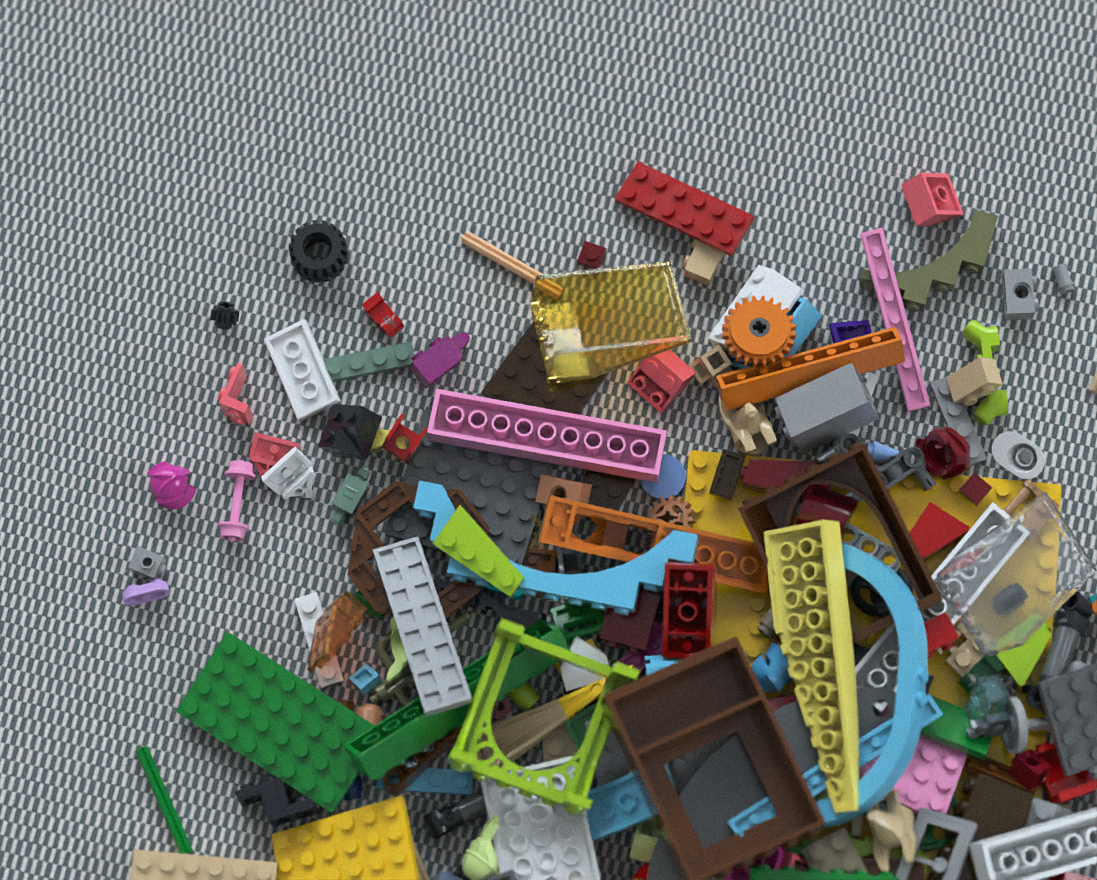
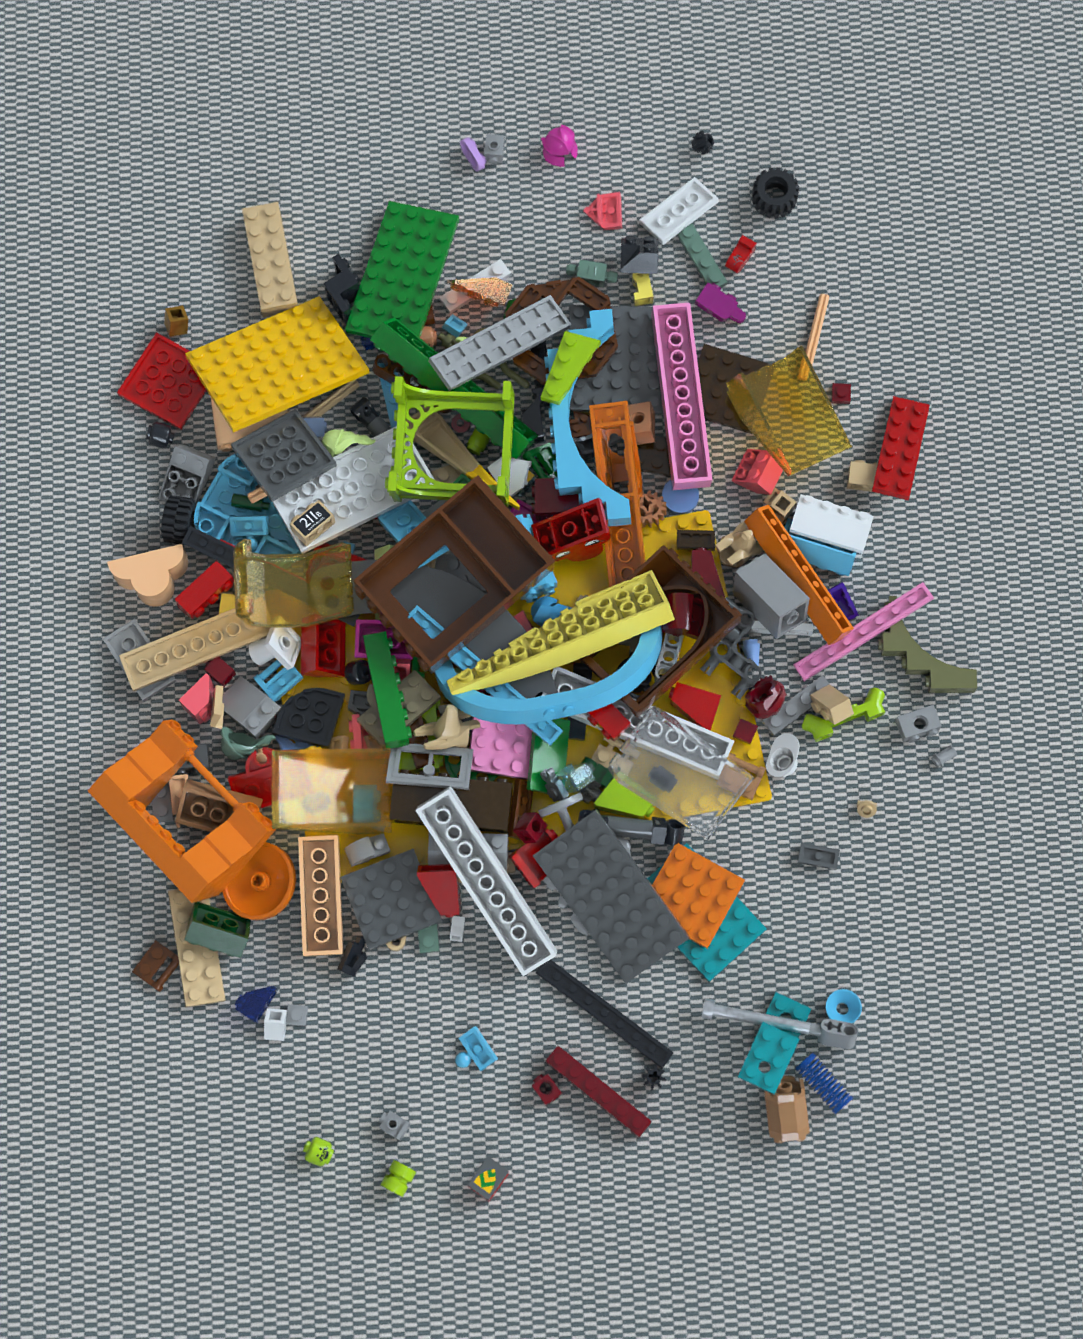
camera: 70 degrees right, 0 degrees up
green axle [136,746,193,854] -> none
coral bracket [218,362,253,425] -> none
bright pink piece [218,459,256,543] -> none
white slope [261,447,314,499] -> none
red piece [382,413,428,464] -> none
orange gear [722,296,796,368] -> none
coral slope [901,173,964,226] -> none

